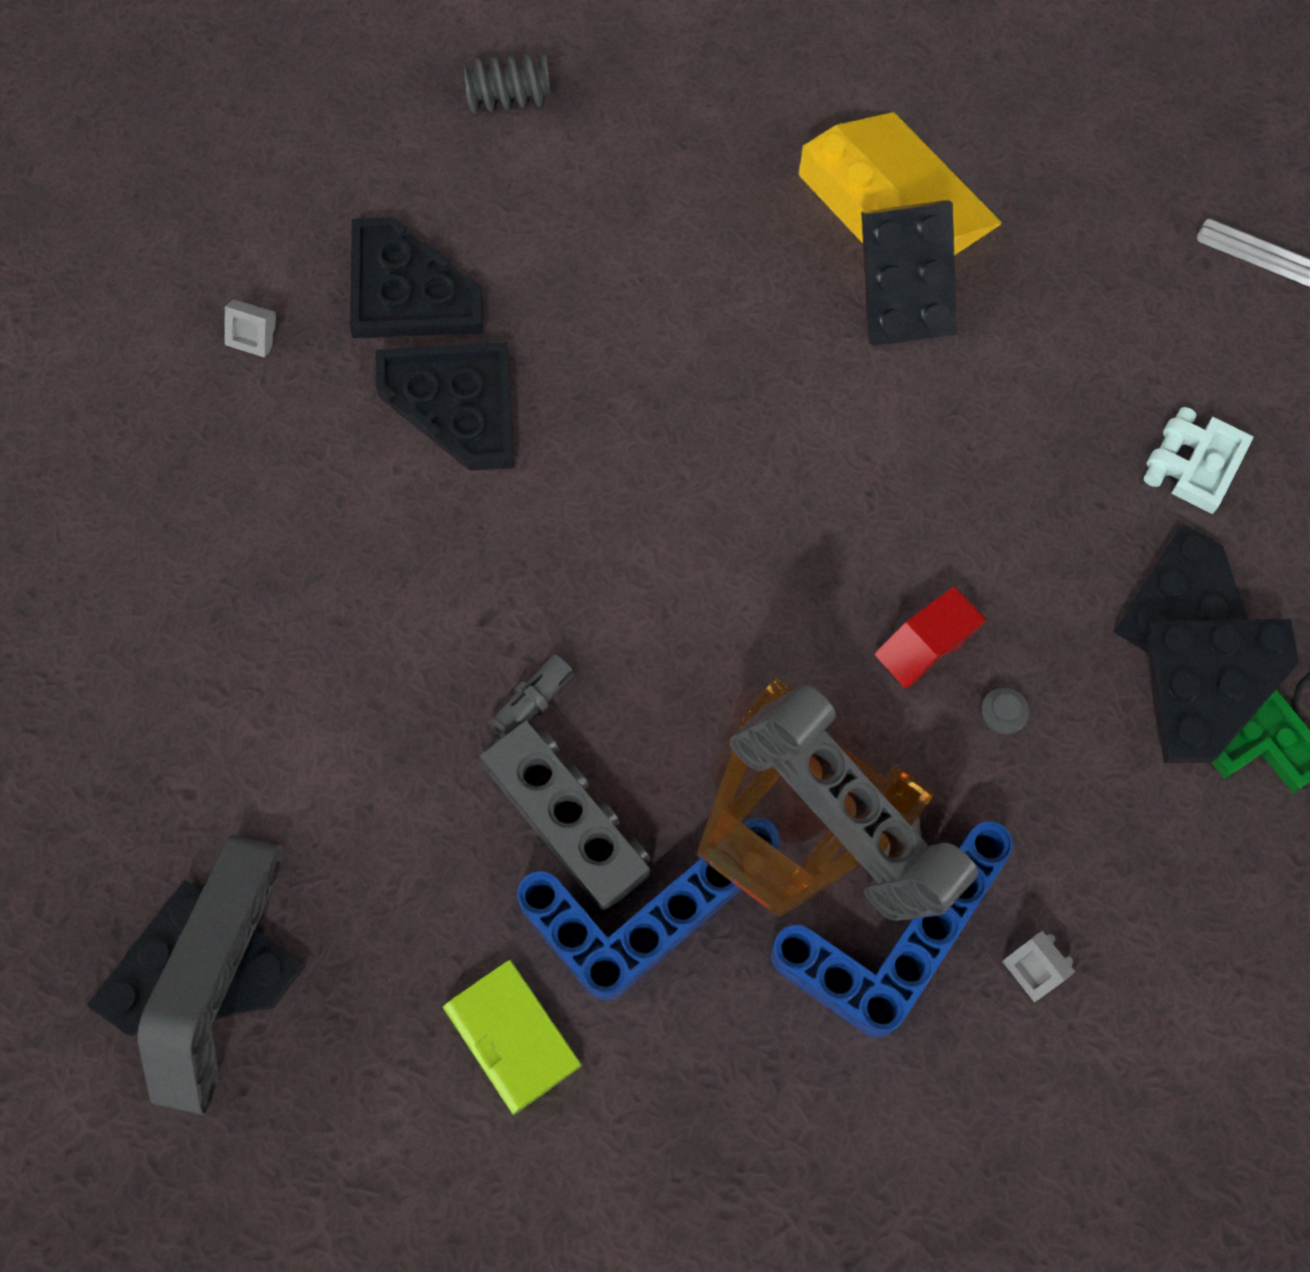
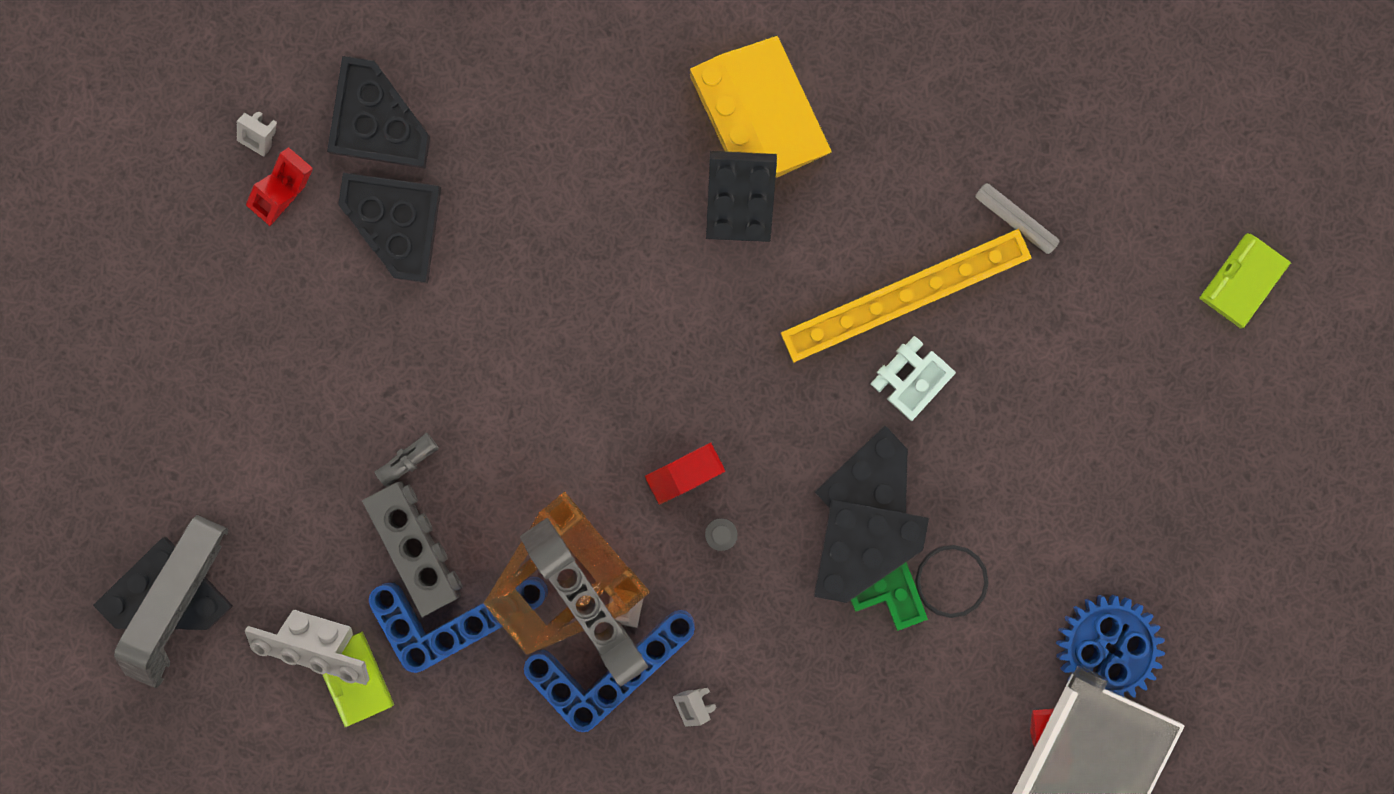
camera: 15 degrees right, 20 degrees up
none -> light grey bracket [245,610,369,685]
none -> red slope [246,147,313,226]
none -> yellow plate [780,229,1032,363]

